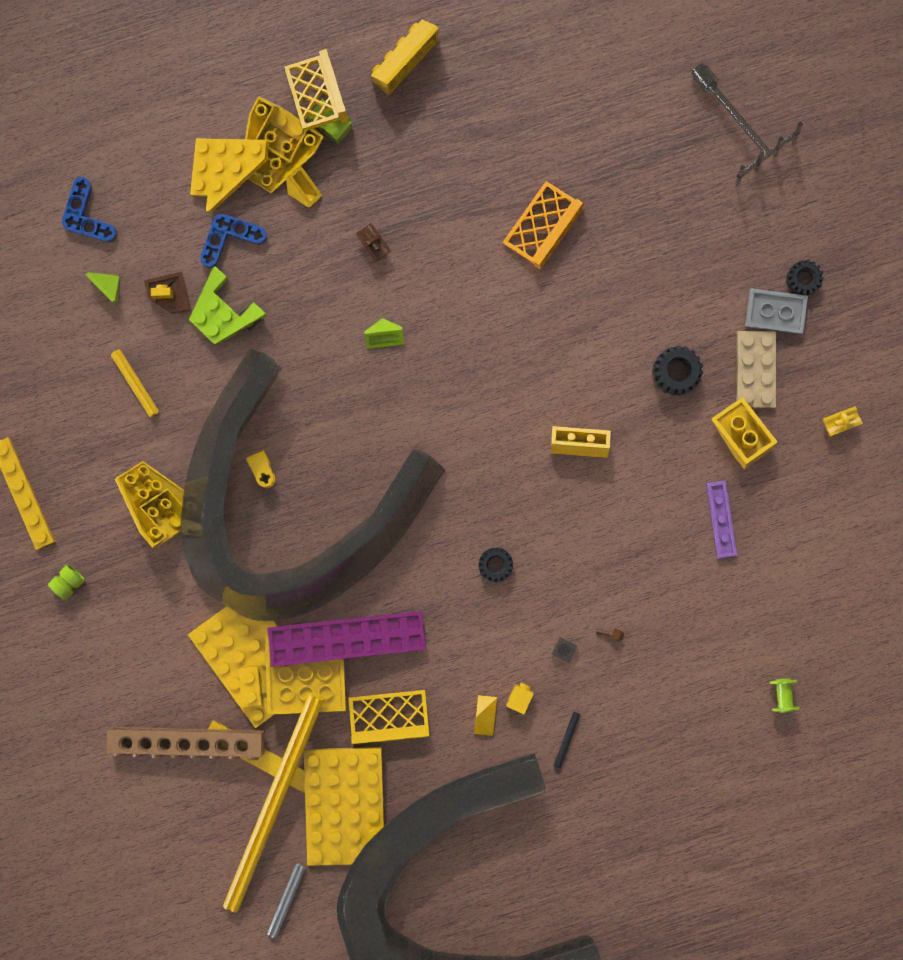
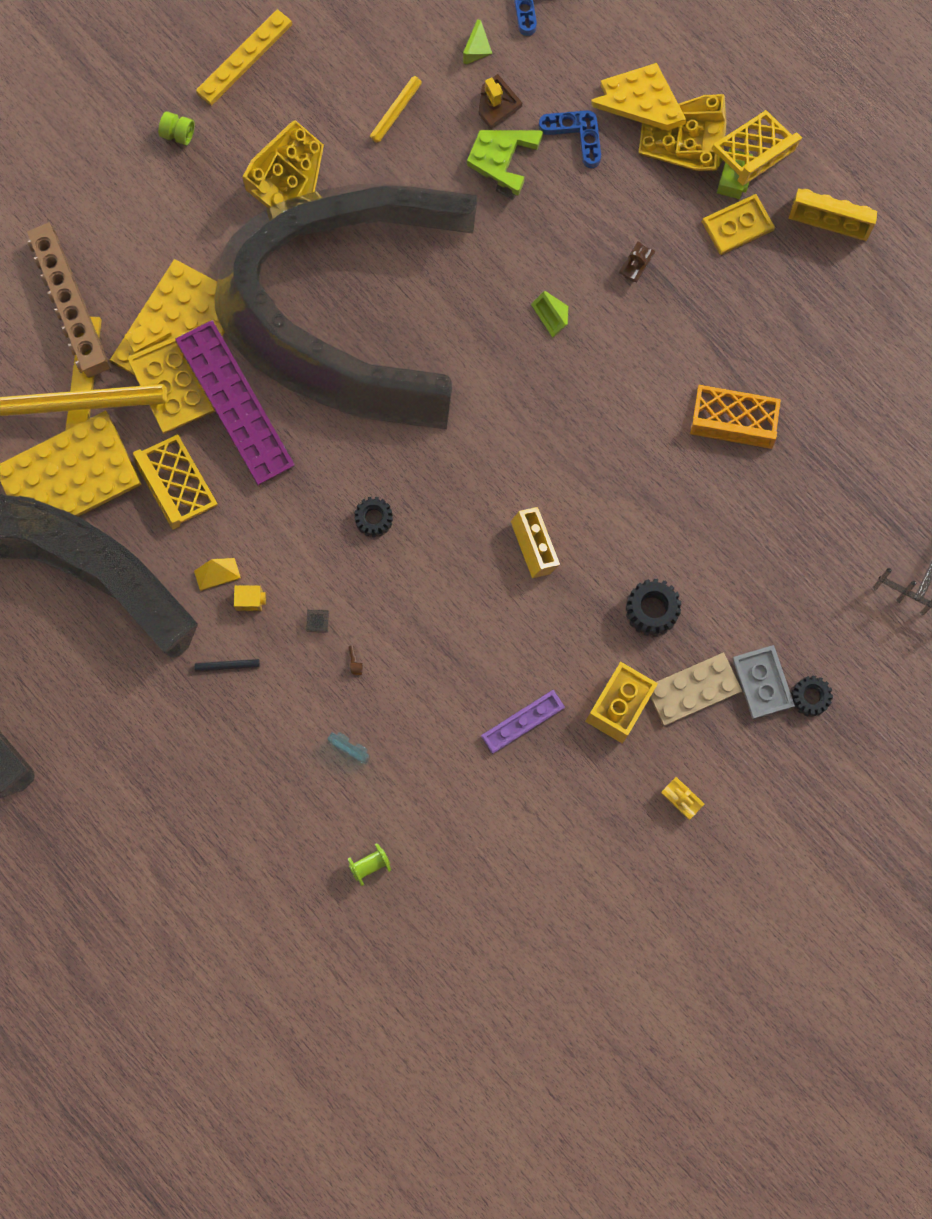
camera: 70 degrees right, 10 degrees down
yellow piece [246,450,276,489] -> none
yellow slope [286,165,322,207] -> none
none -> clear light blue plate [327,732,370,765]
none -> yellow tile [701,194,775,255]

